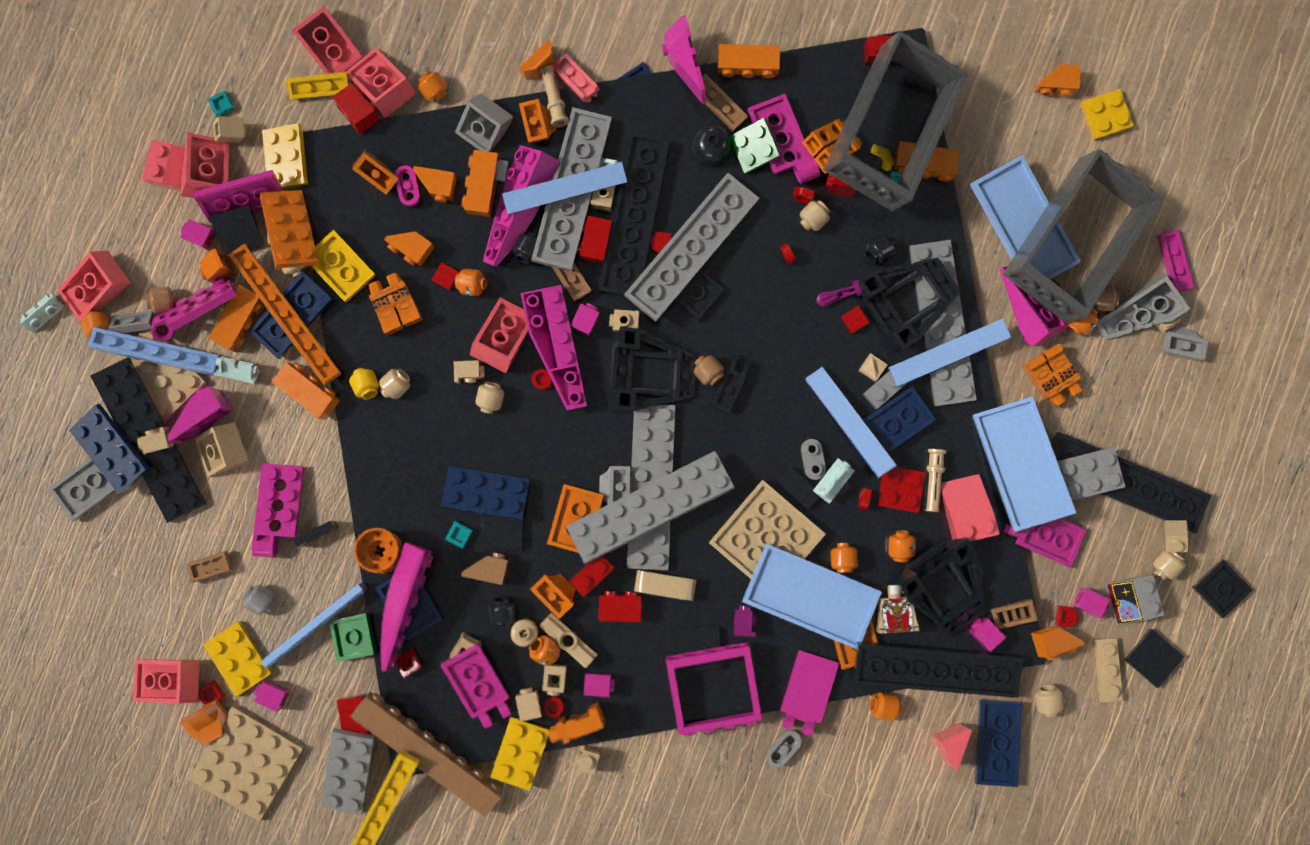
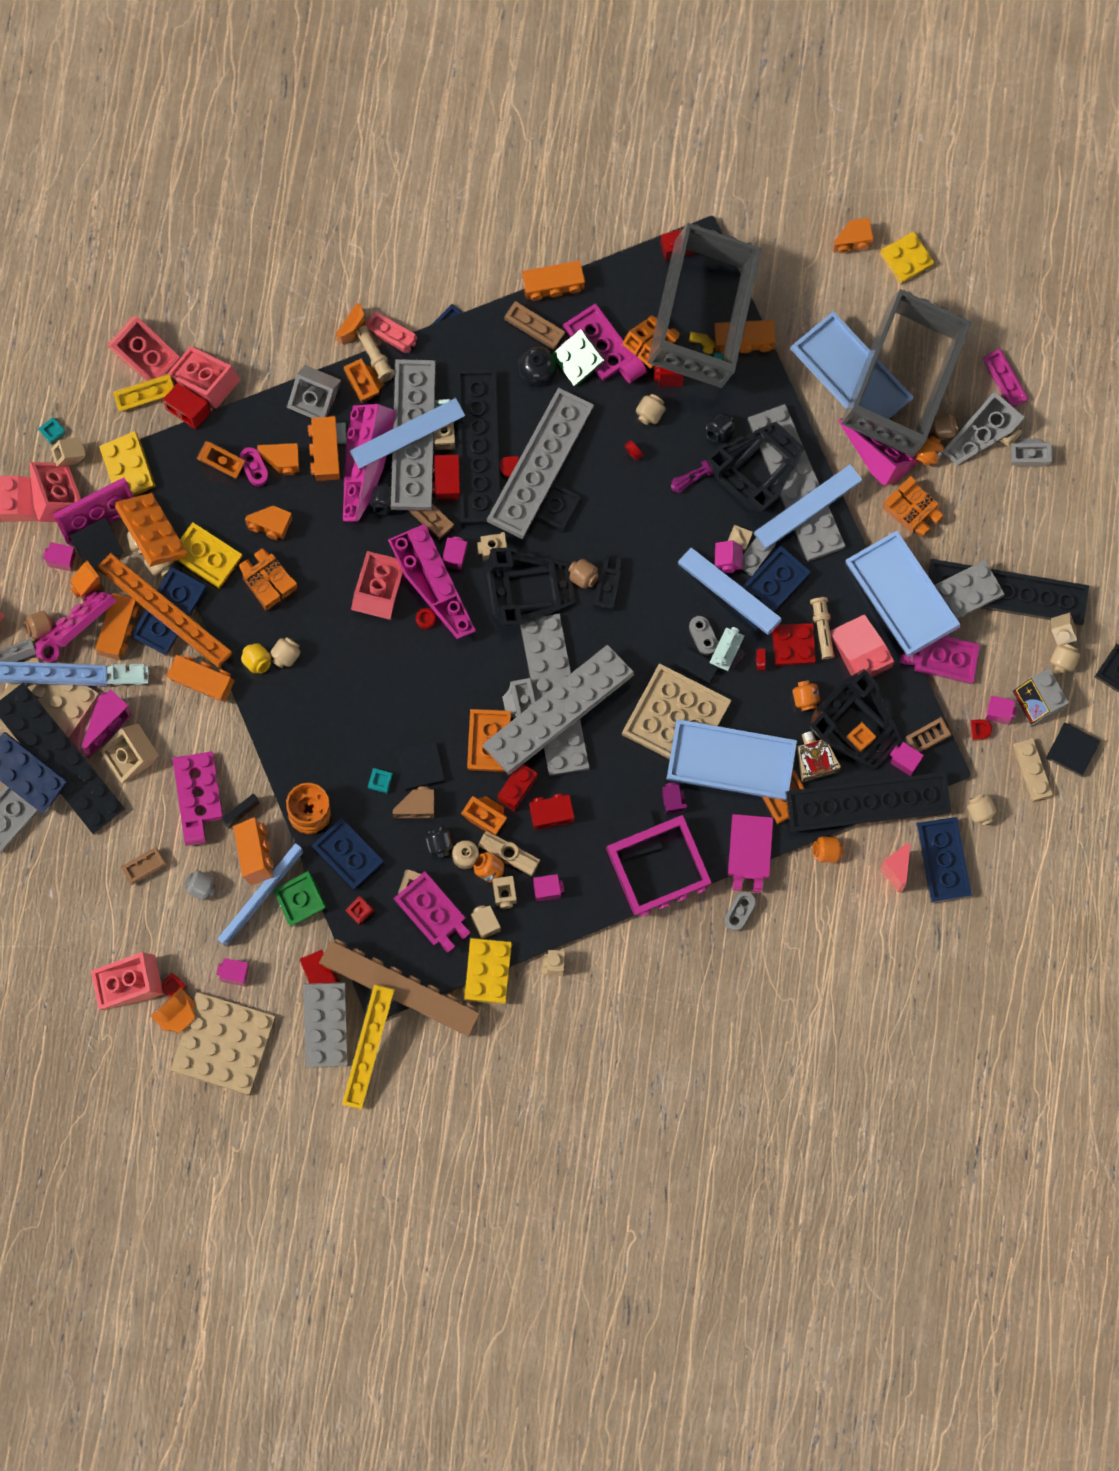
camera: 15 degrees left, 10 degrees down
tan brick [137,426,174,454] -> none
yellow plate [203,621,273,697] -> none
dark pink wedge [381,542,433,672] -> none
orange head [418,70,448,102] -> none
red tile [431,262,459,291] -> none
dark blue plate [441,467,530,521] -> none
tan brick [454,360,485,384] -> none
orange head [455,269,487,296] -> none
tan head [476,382,504,414] -> none
red tile [543,696,565,718] -> none
orange hips [548,702,606,744] -> none
tan beam [634,570,697,601] -> none
dark pink wedge [661,15,706,104] -> none
red tile [793,187,815,205] -> none
orange head [830,543,858,573] -> none
red tile [840,306,869,334] -> none
orange slope [1031,627,1084,660] -> none
none -> orange brick [233,817,274,885]
none -> dark pink brick [715,540,743,573]
none -> orange plate [847,723,876,752]

